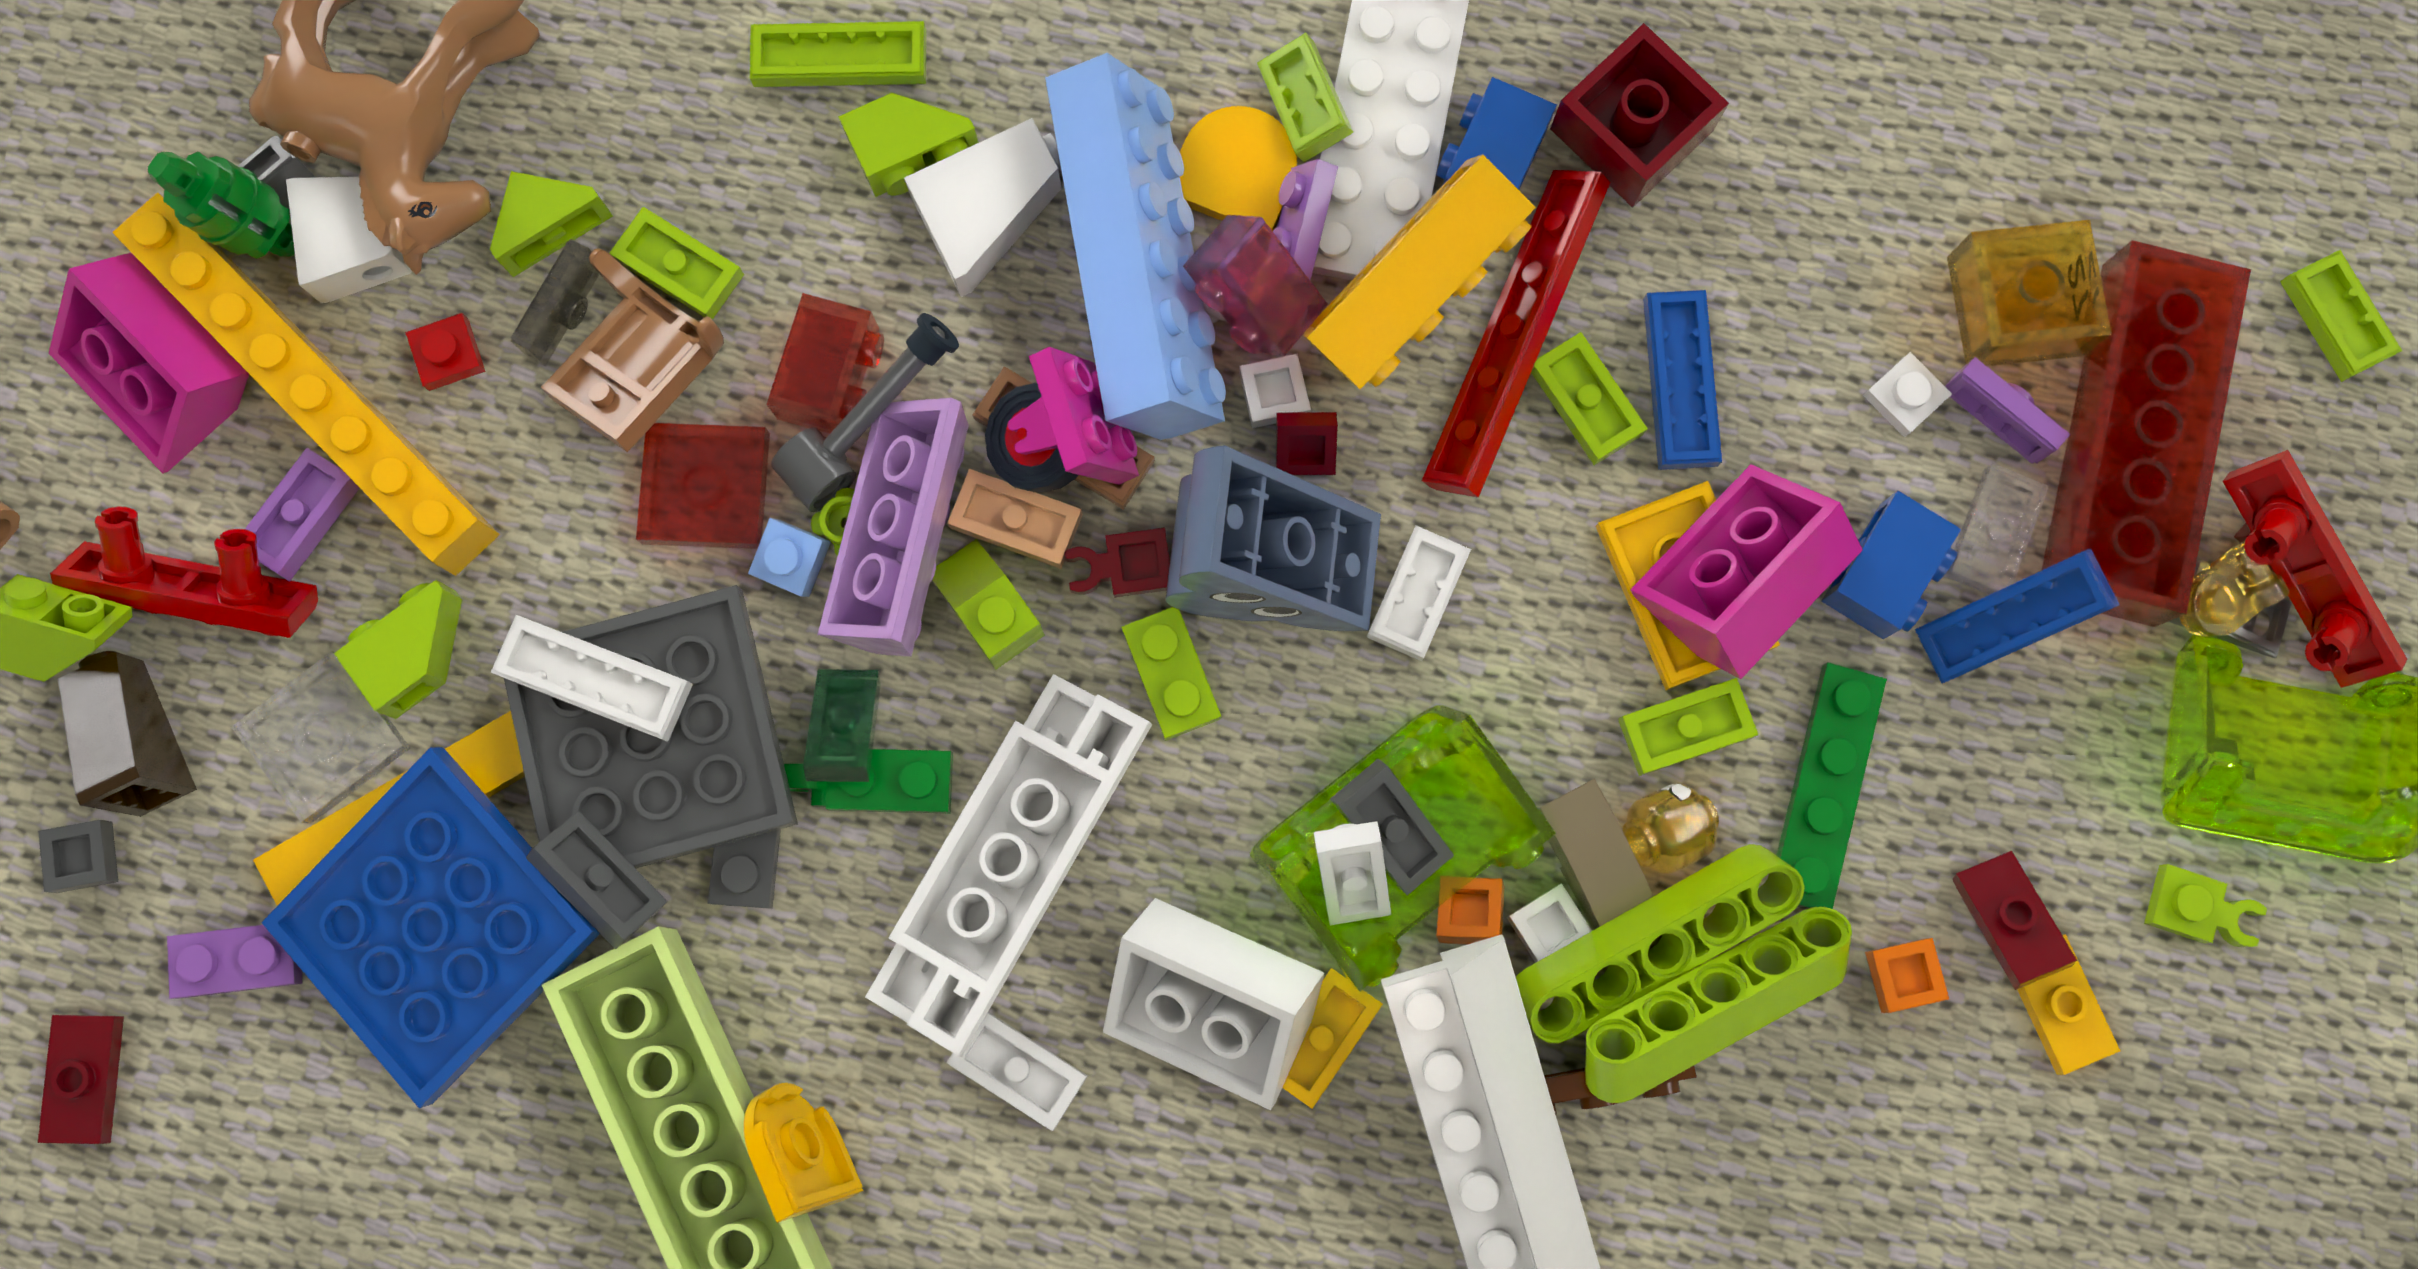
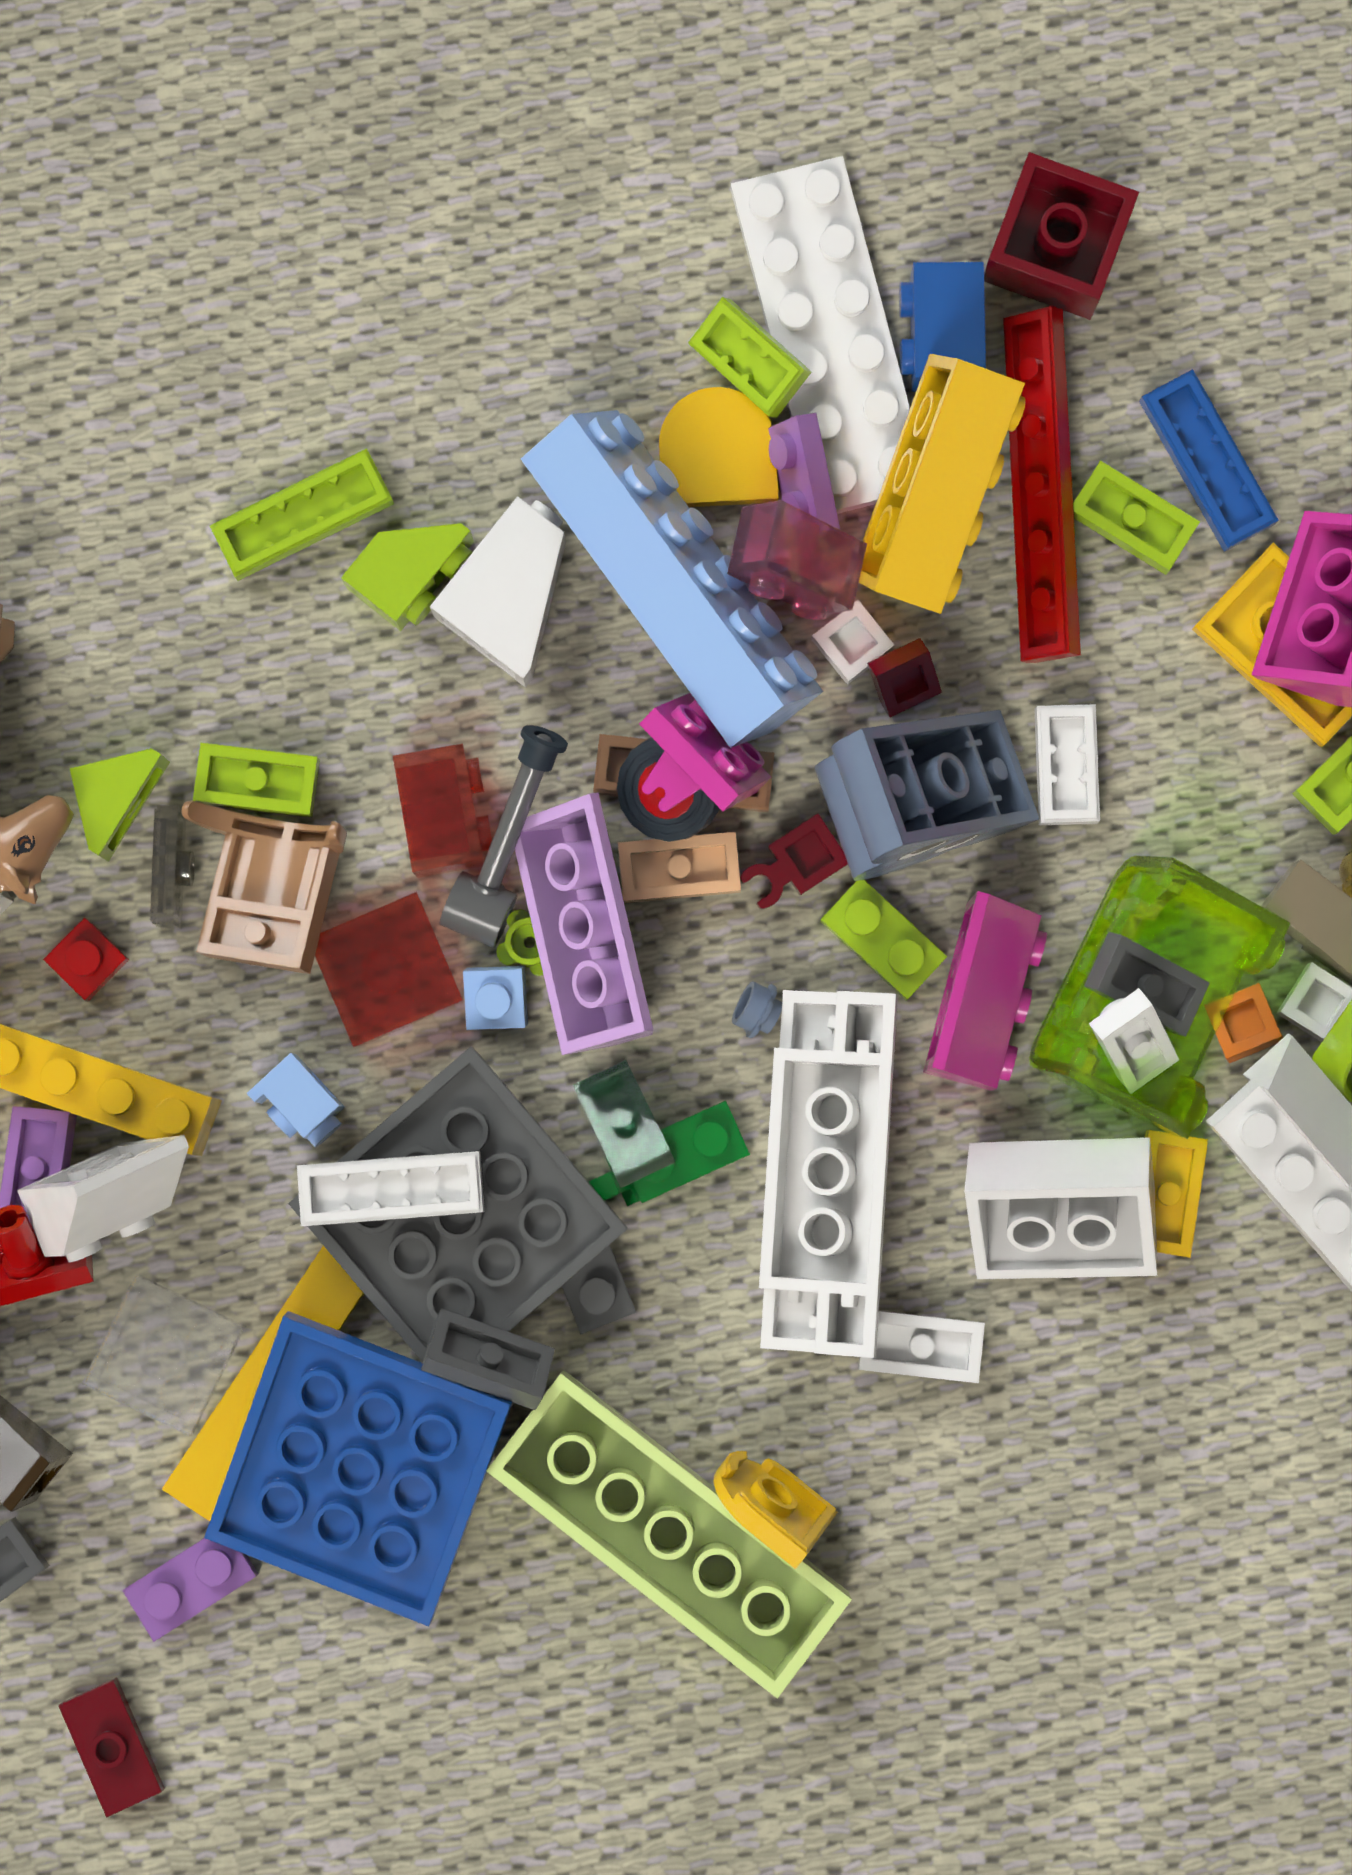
camera: 25 degrees left, 5 degrees up
lime slope [334,580,462,719] -> none
lime slope [932,539,1045,670] -> none
none -> white slope [17,1135,189,1262]
none -> light blue brick [247,1053,345,1148]
none -> sand blue plate [732,981,782,1038]
none -> dark pink slope [923,891,1047,1091]

